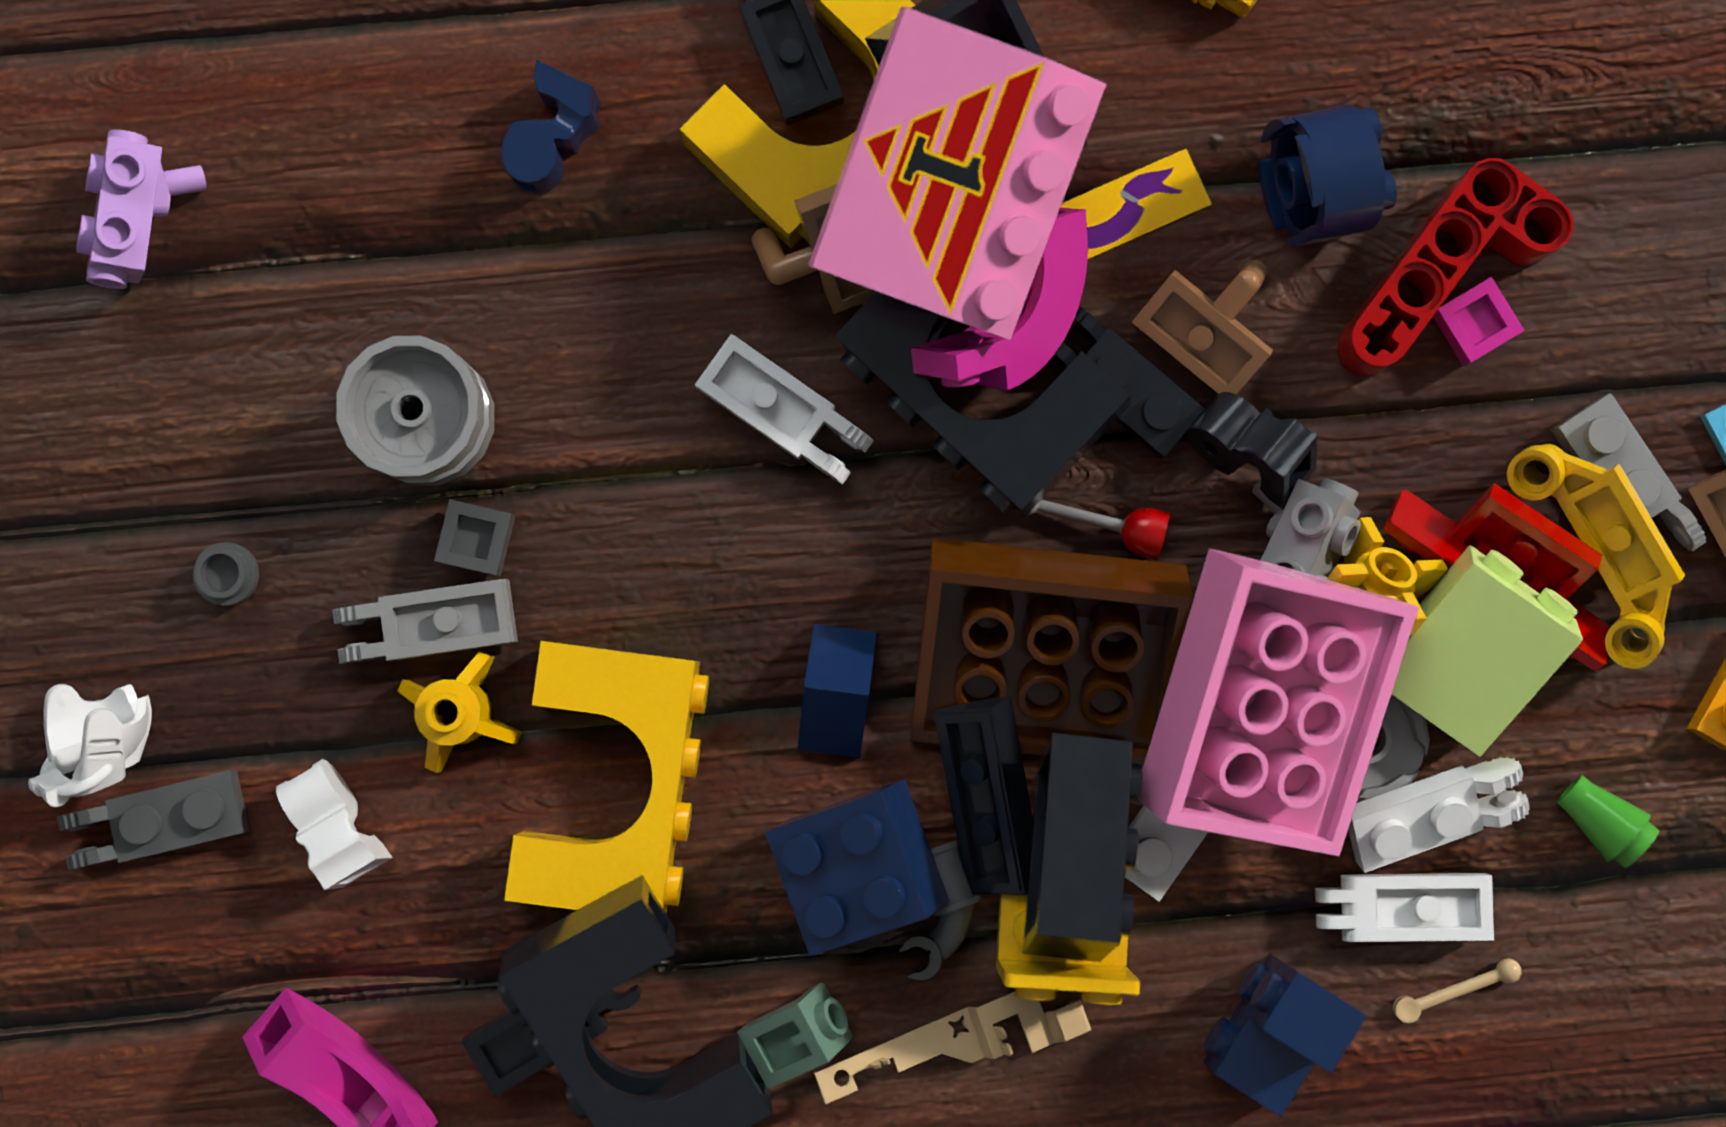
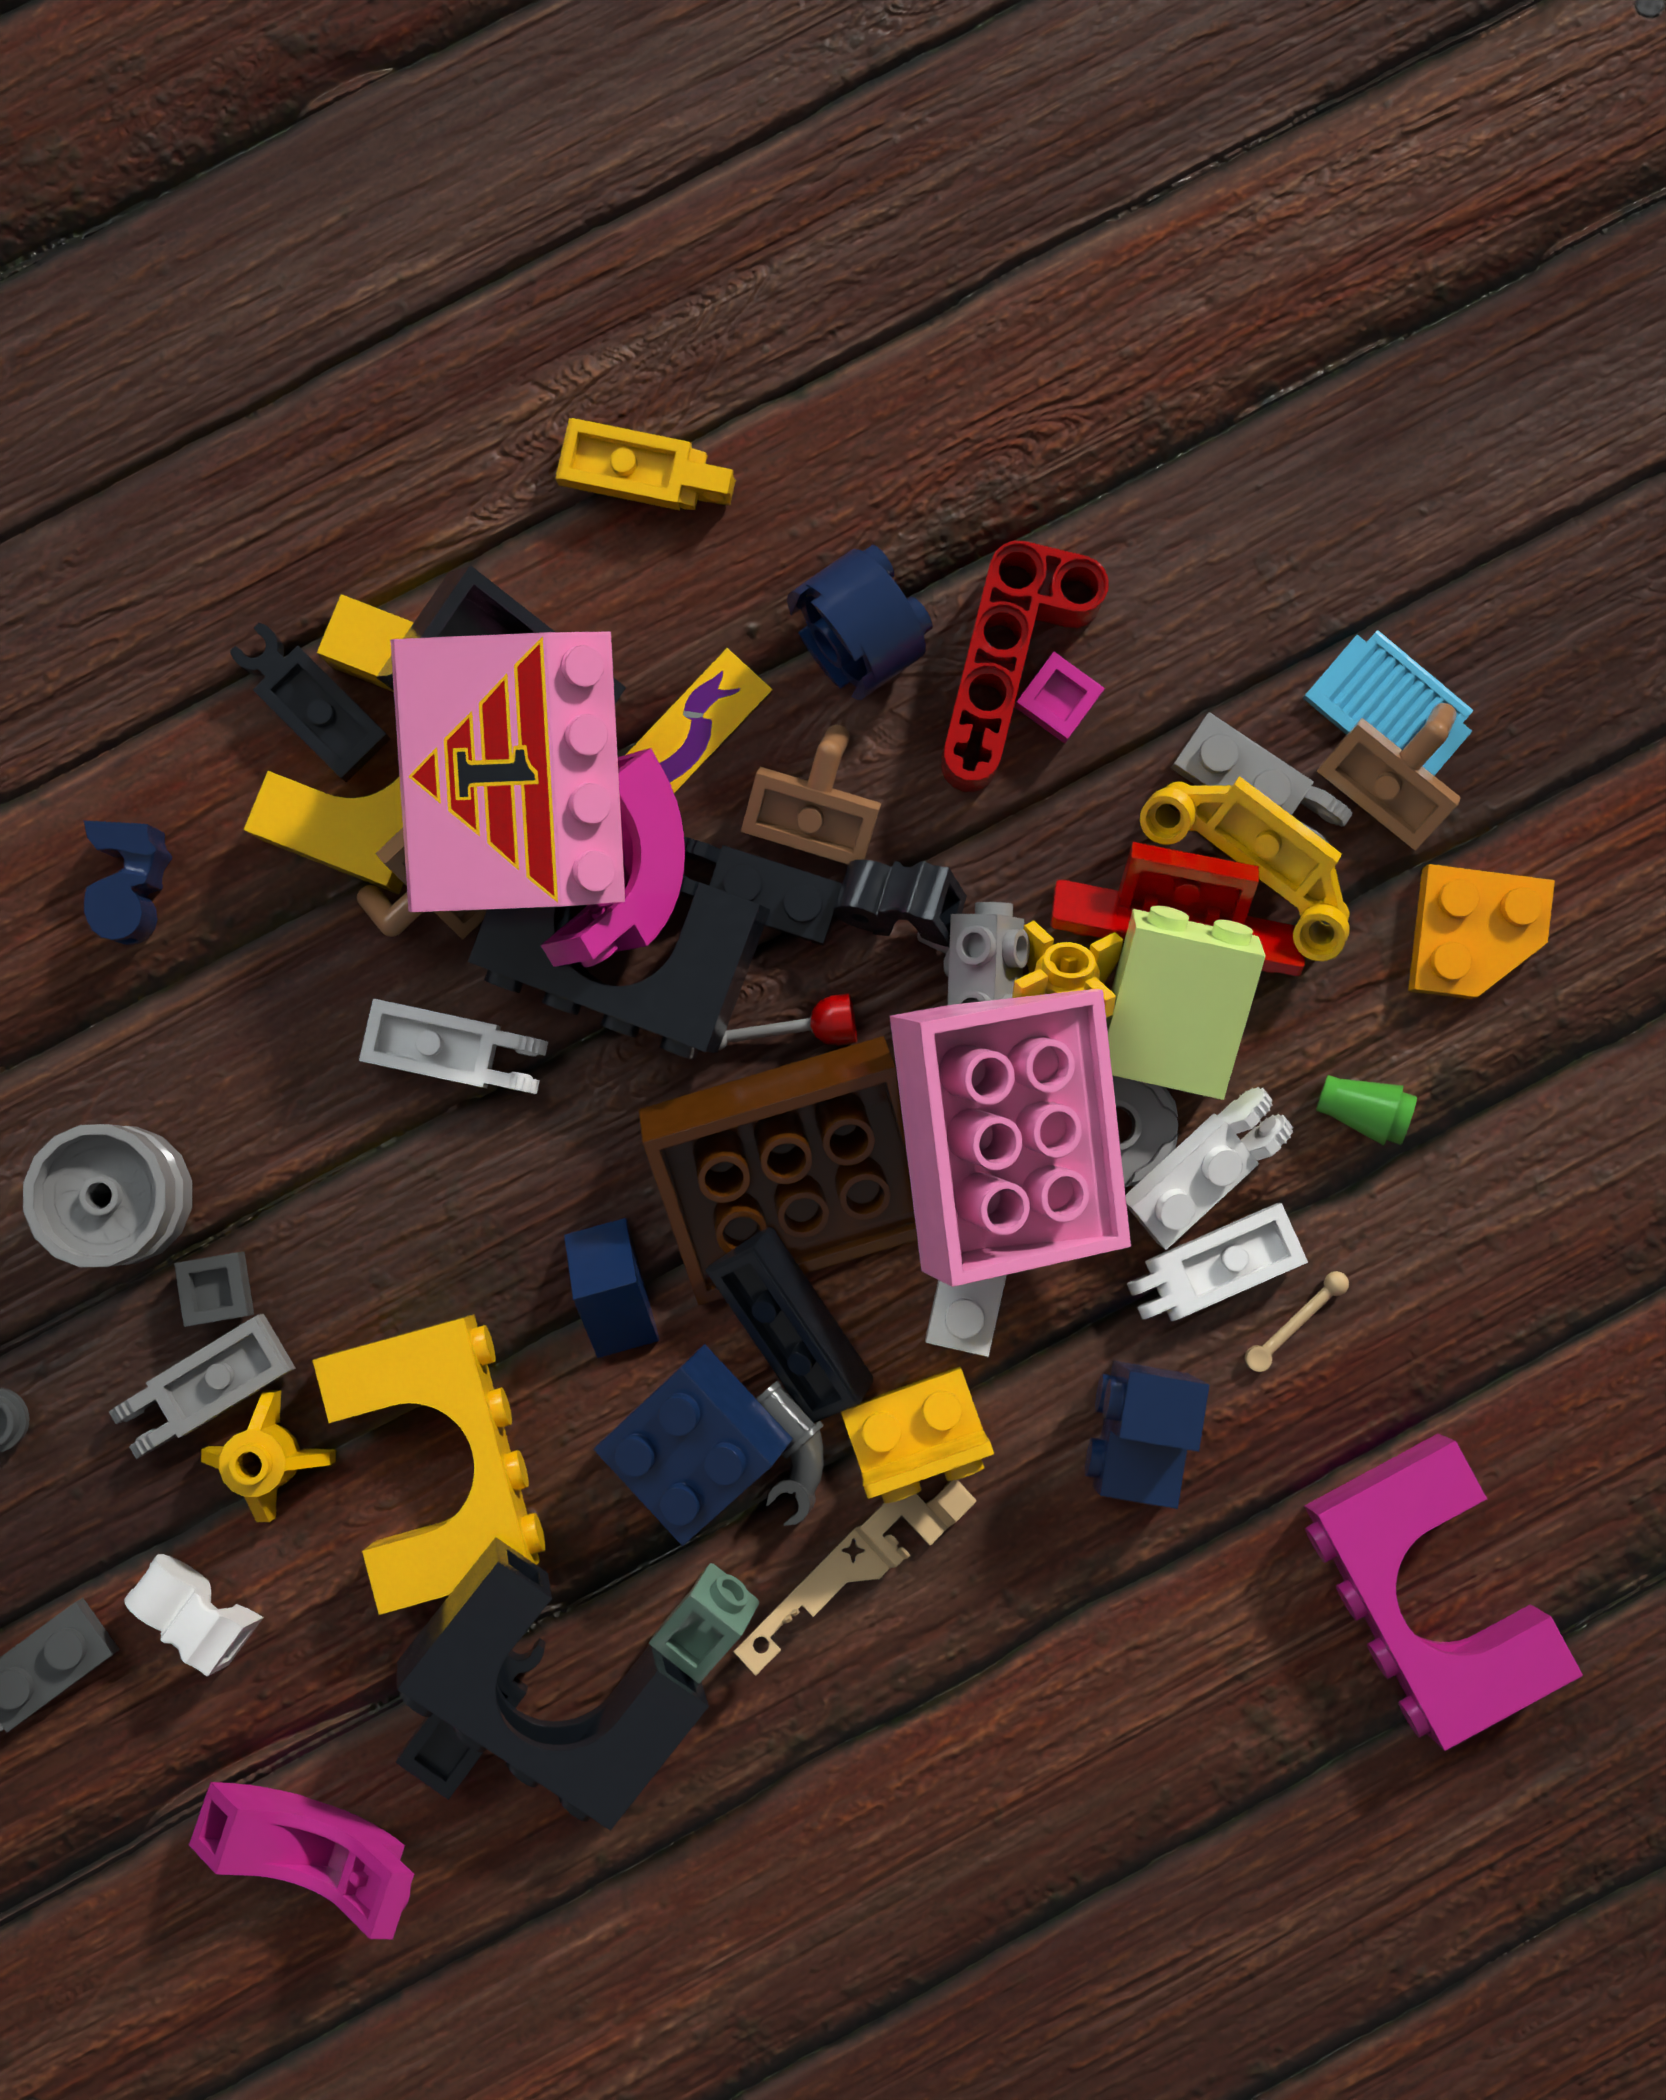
camera: 20 degrees left, 0 degrees up
black piece [1022,733,1142,962] -> none

